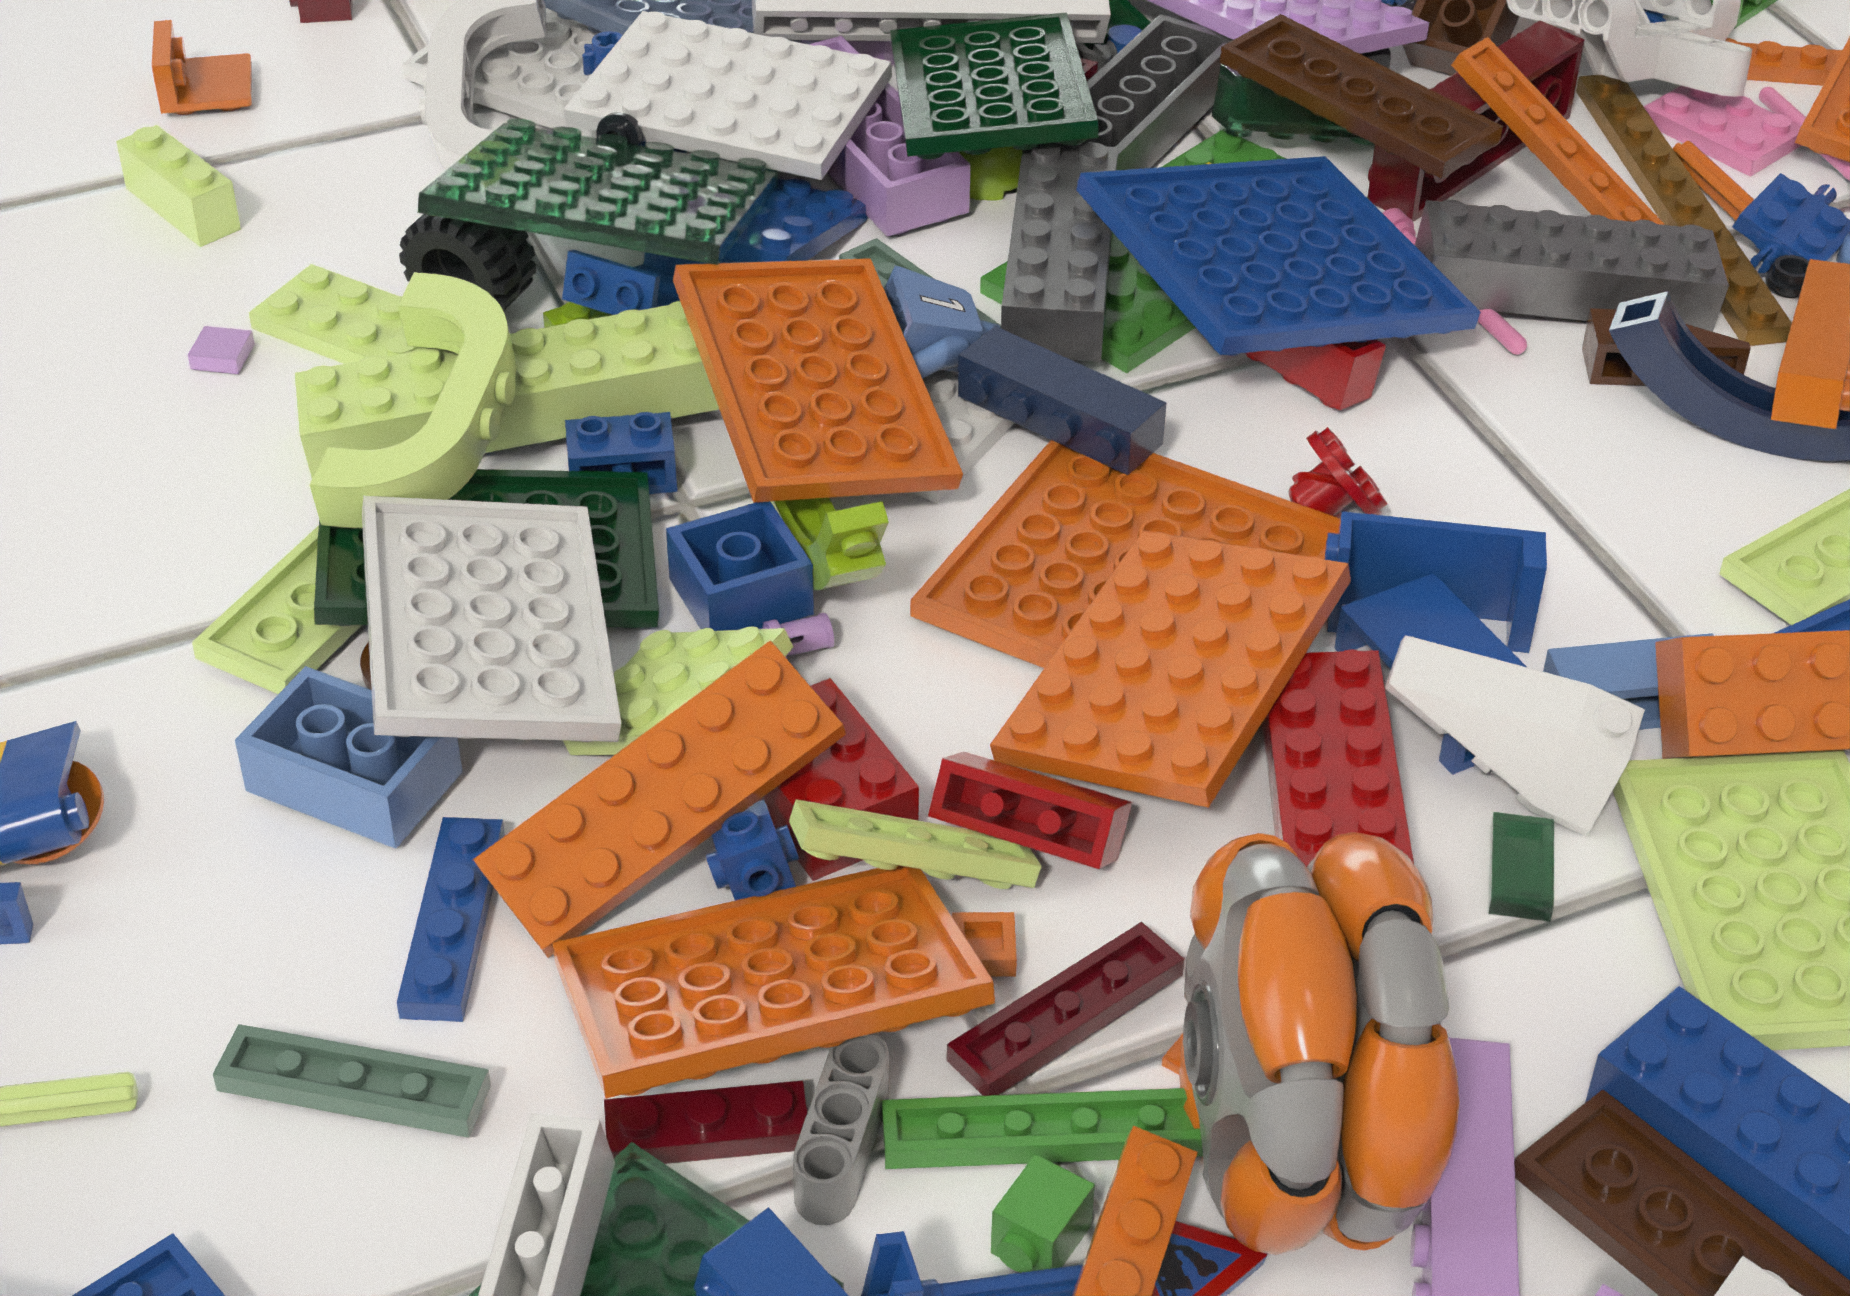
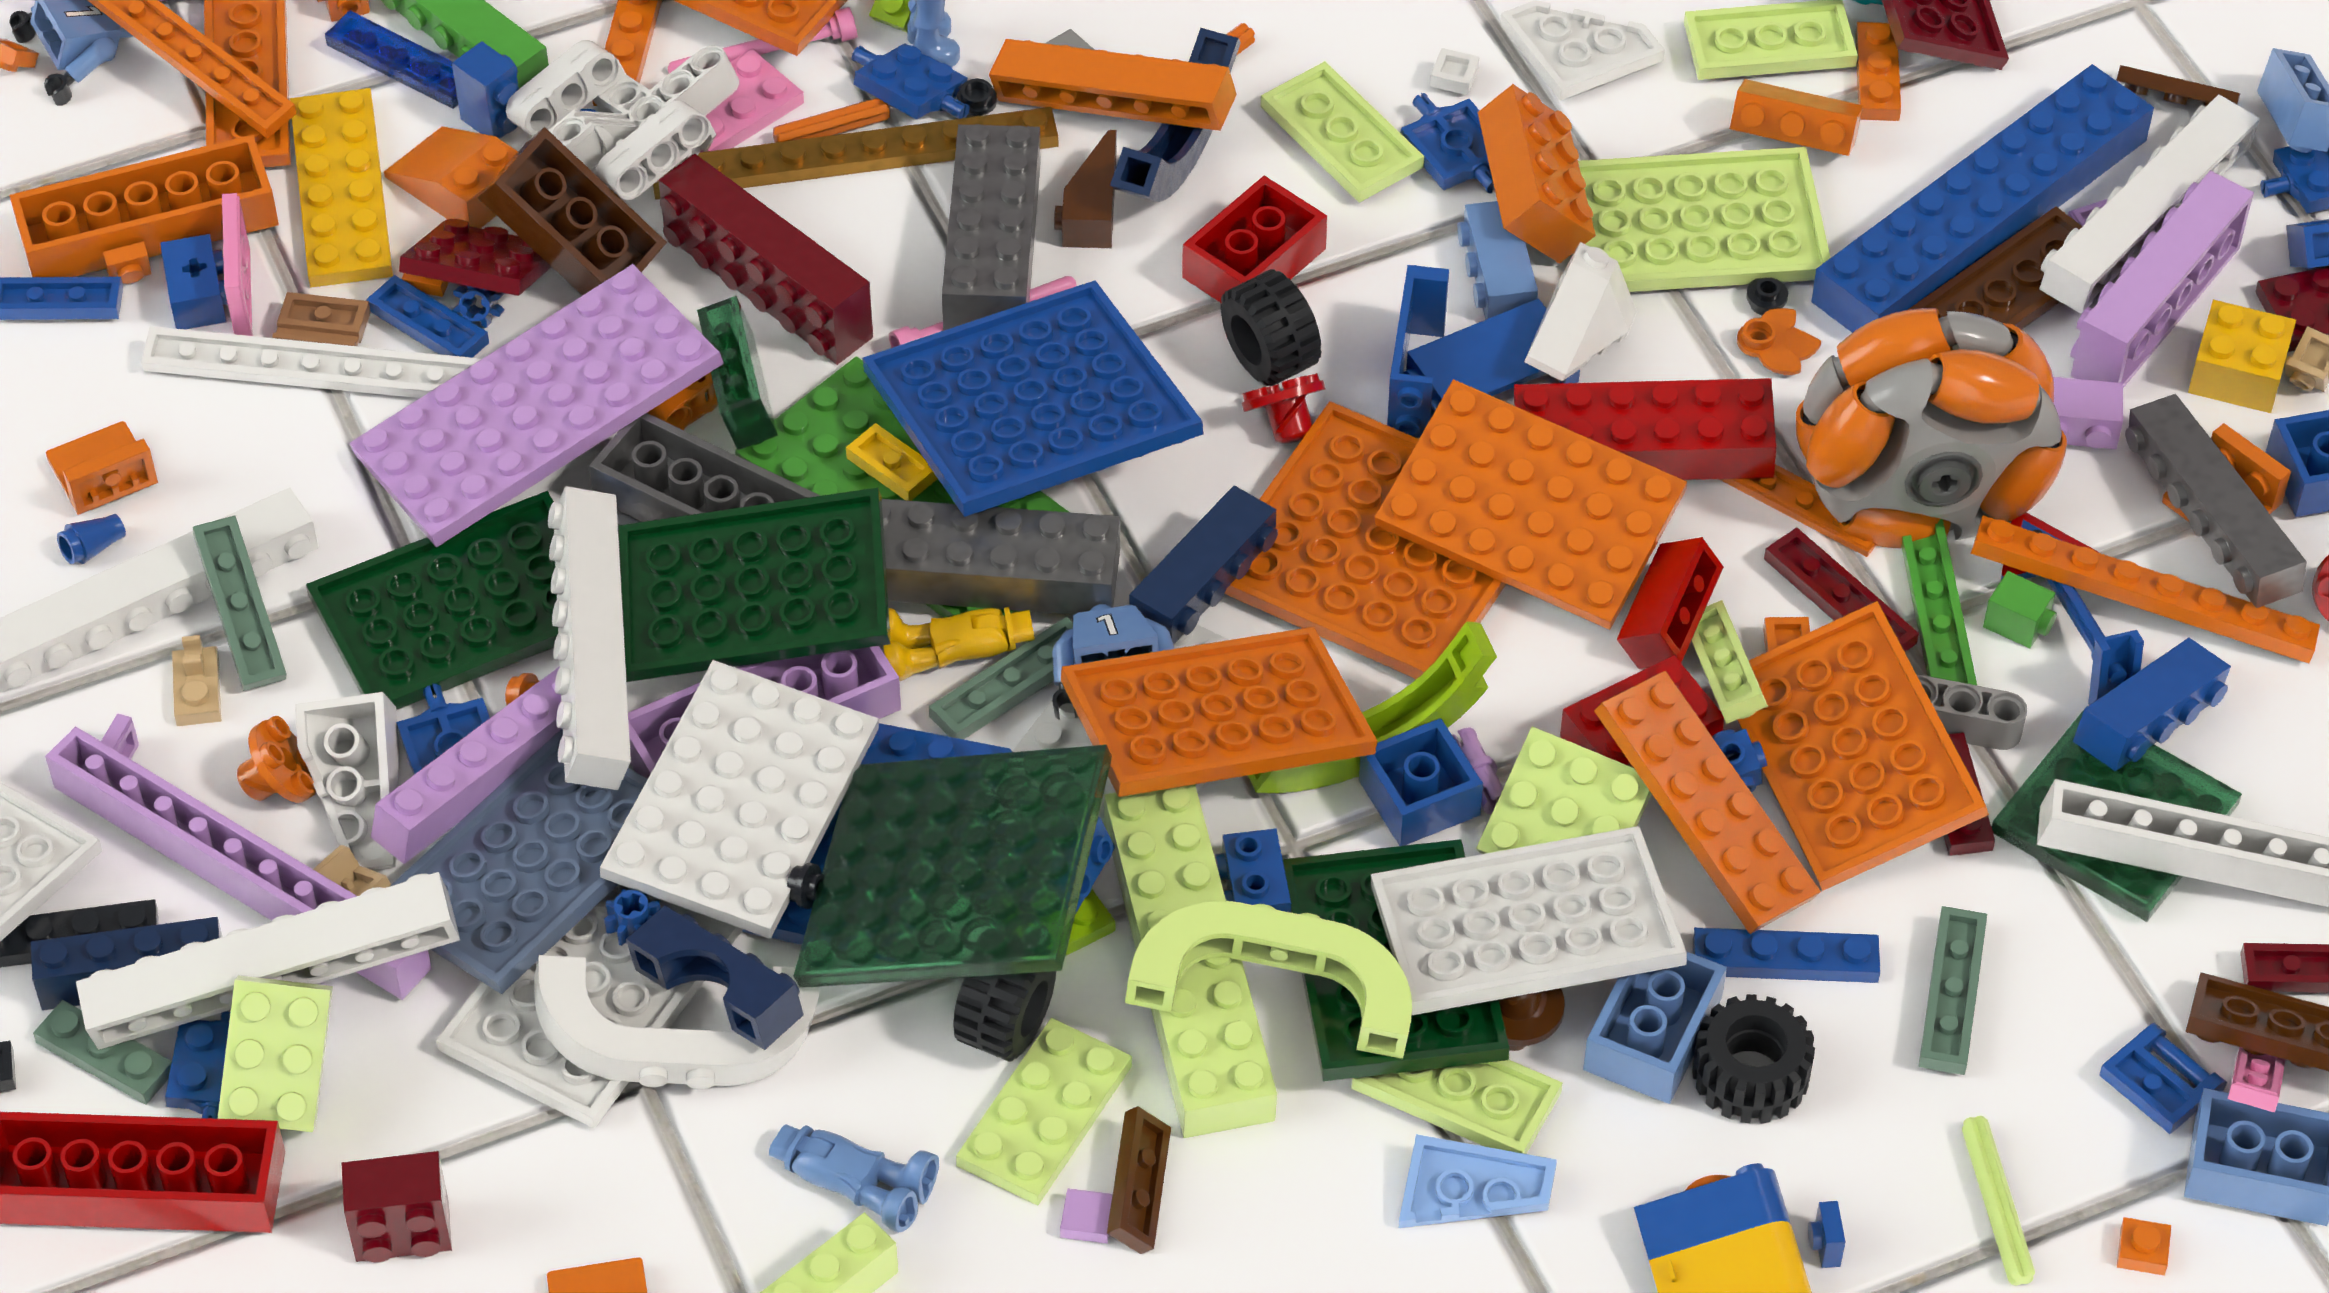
camera: 90 degrees left, 10 degrees up
reddish brown plate [1220,14,1503,179] -> none
orange plate [1451,37,1665,225] -> none
clear green tile [1488,812,1554,922] -> none
none -> dark blue arch [626,905,804,1050]
none -> medium blue piece [769,1124,939,1233]
none -> yellow piece [883,607,1035,681]
none -> reddish brown plate [1107,1106,1171,1254]
none -> red brick [1182,175,1327,304]
none -> black tyre [1220,269,1322,386]
none -> light blue wing [1399,1134,1557,1228]
none -> black tyre [1692,994,1815,1124]
none -> orange plate [1737,308,1821,375]
none -> black plate [1746,278,1788,315]

